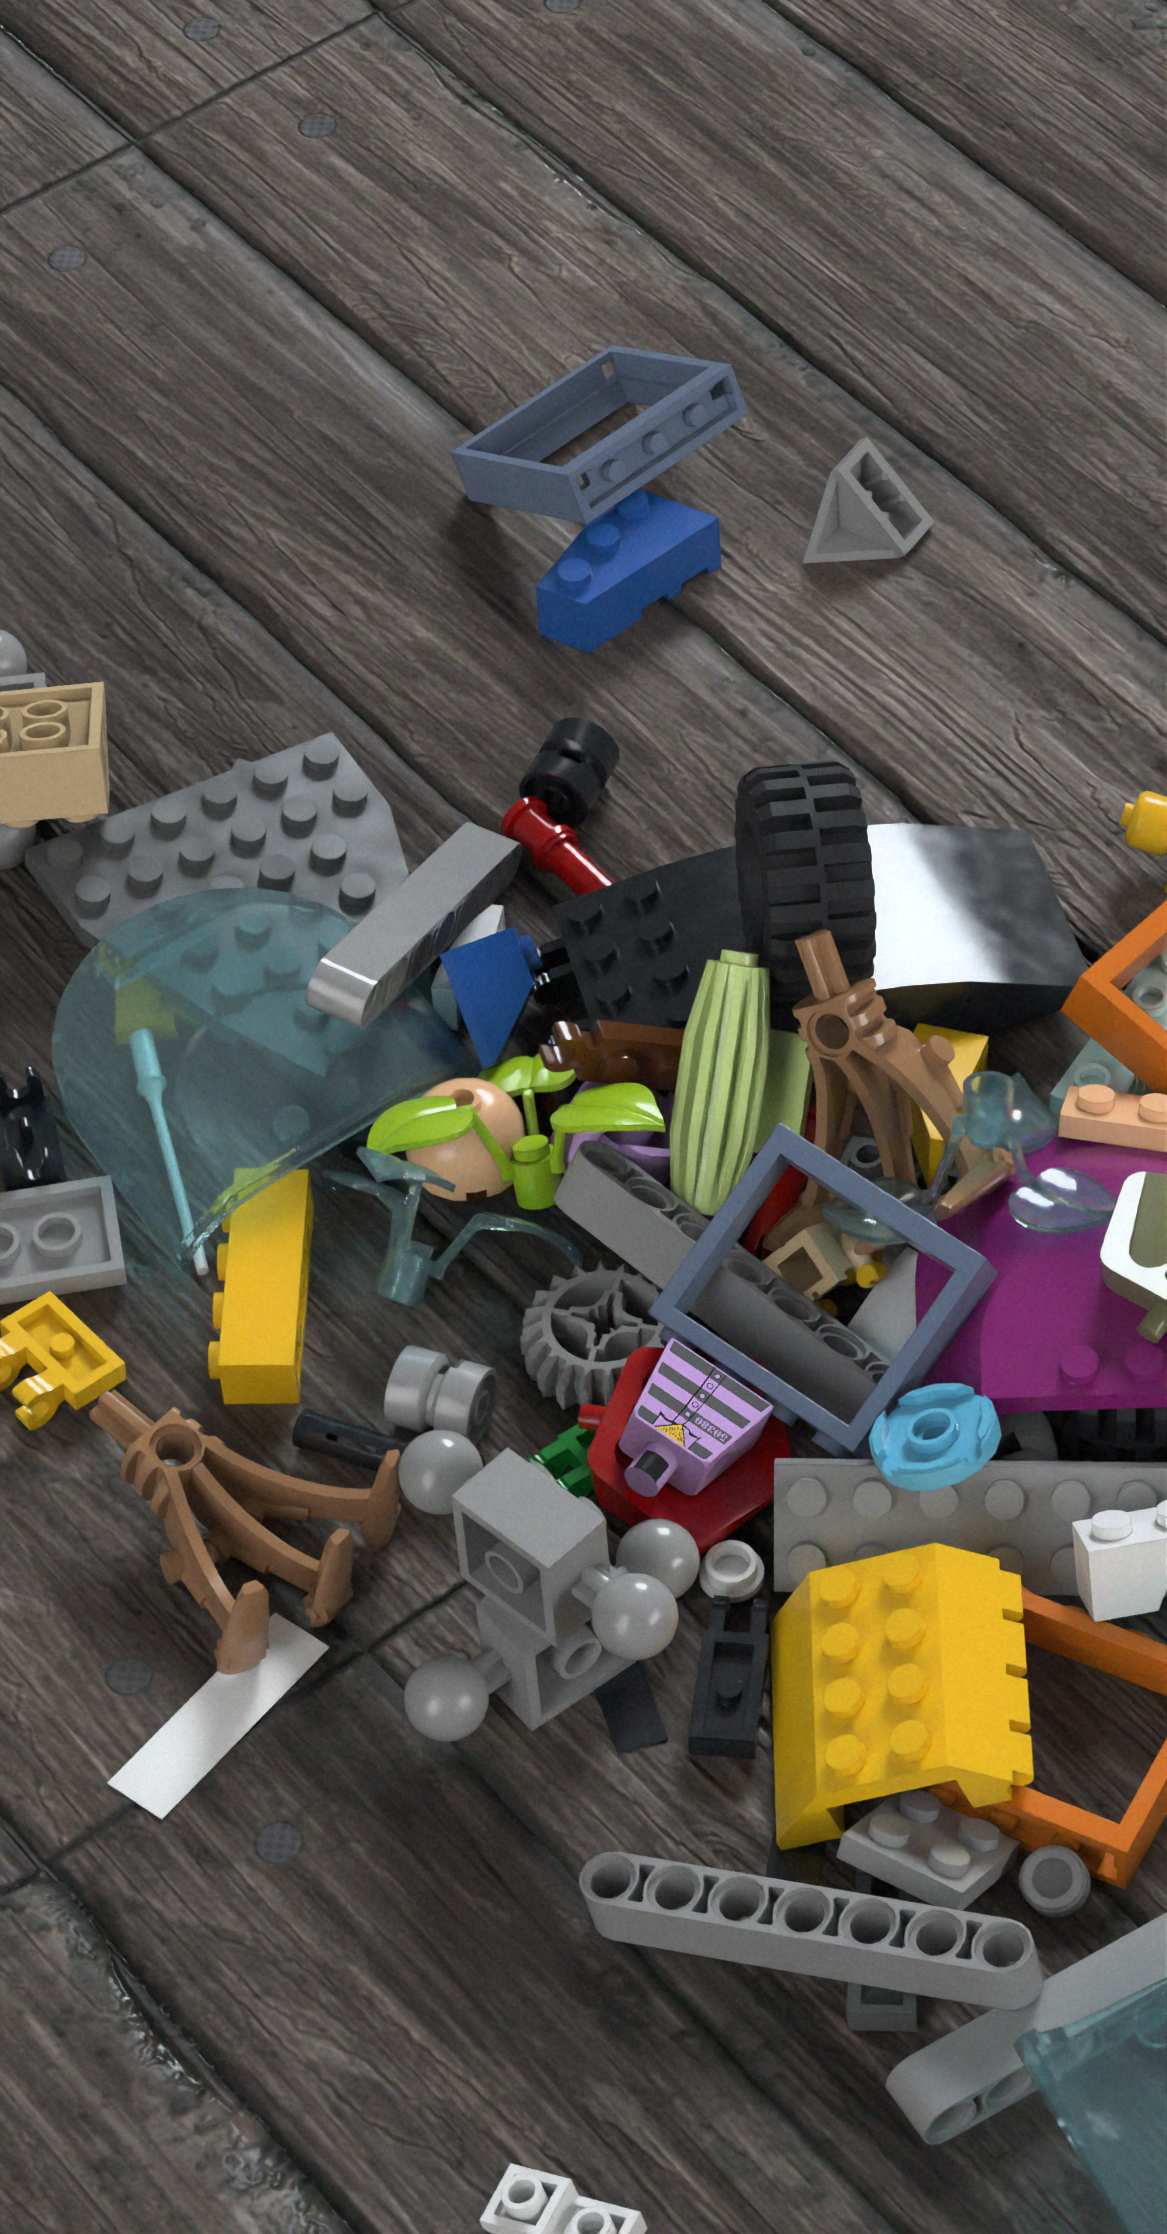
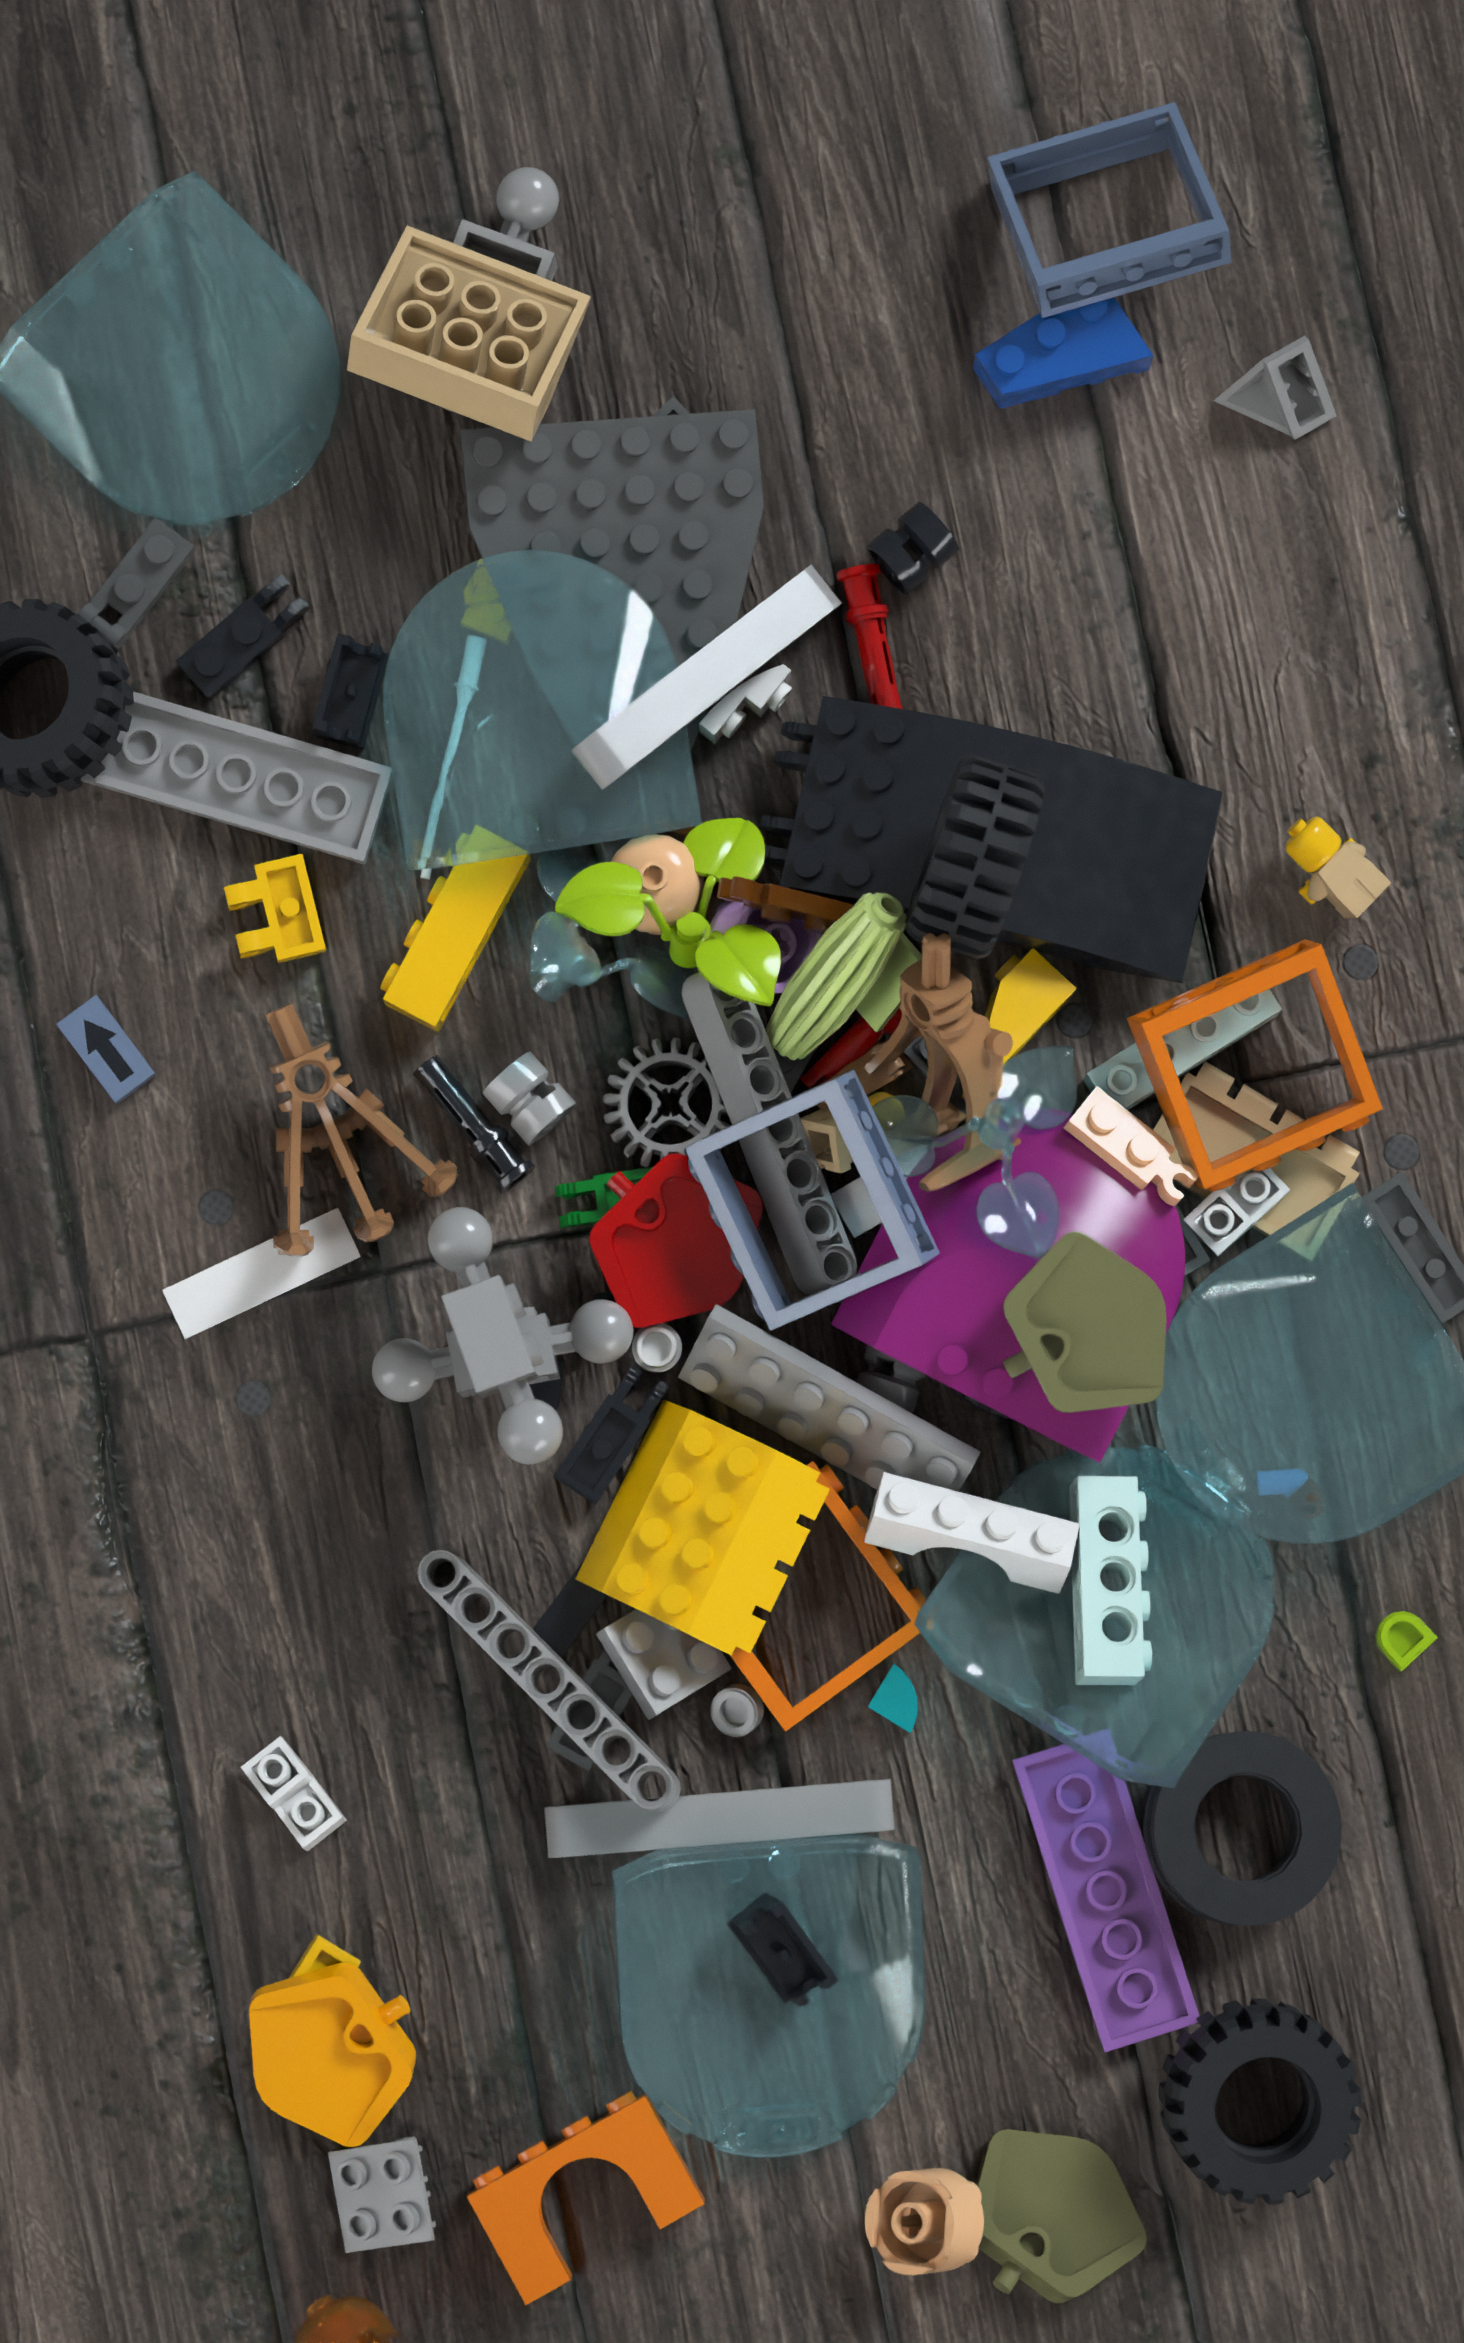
camera: 25 degrees right, 35 degrees up
blue slope [439,926,543,1069] -> none
lavender torso [618,1337,774,1497] -> none
medium azure plate [869,1383,1002,1491] -> none

